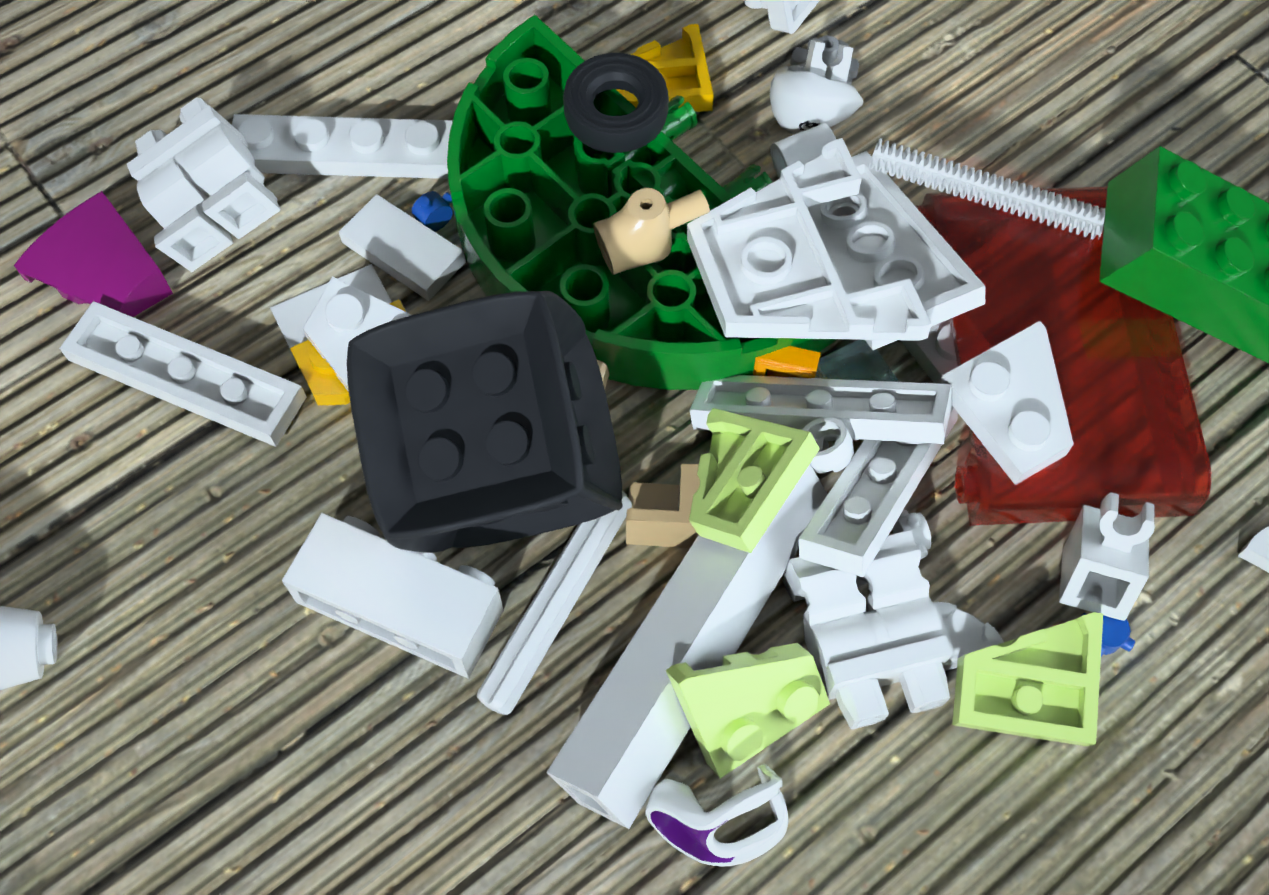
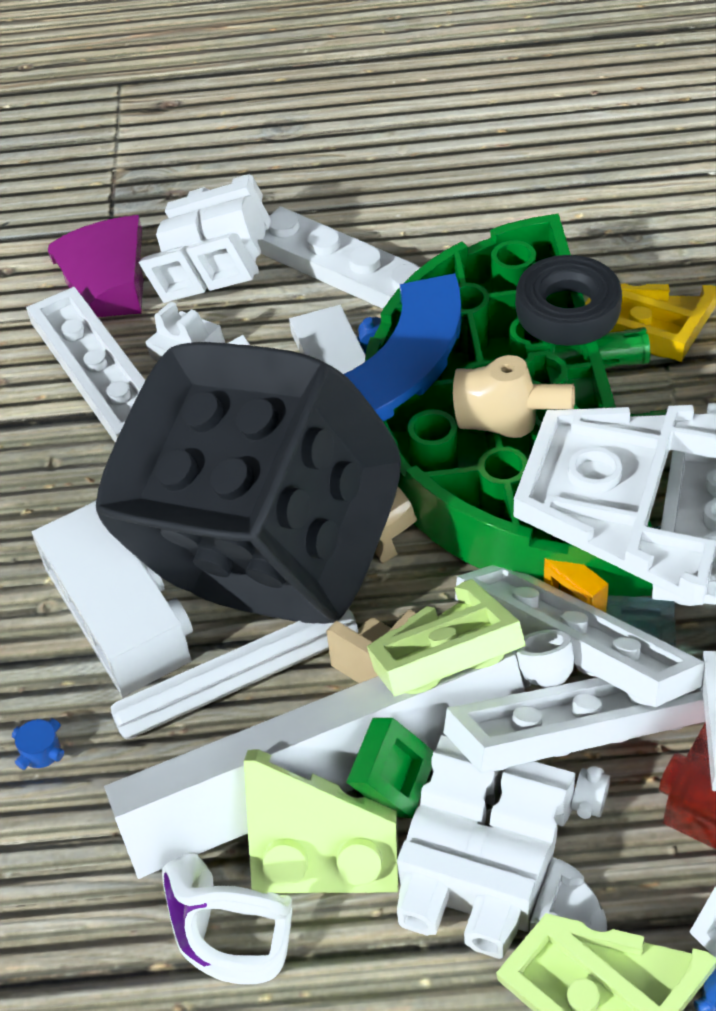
camera: 40 degrees right, 15 degrees down
none -> blue piece [12,718,64,770]
none -> white tile [146,302,225,361]
none -> blue tile [344,273,461,421]
none -> green plate [346,718,434,818]

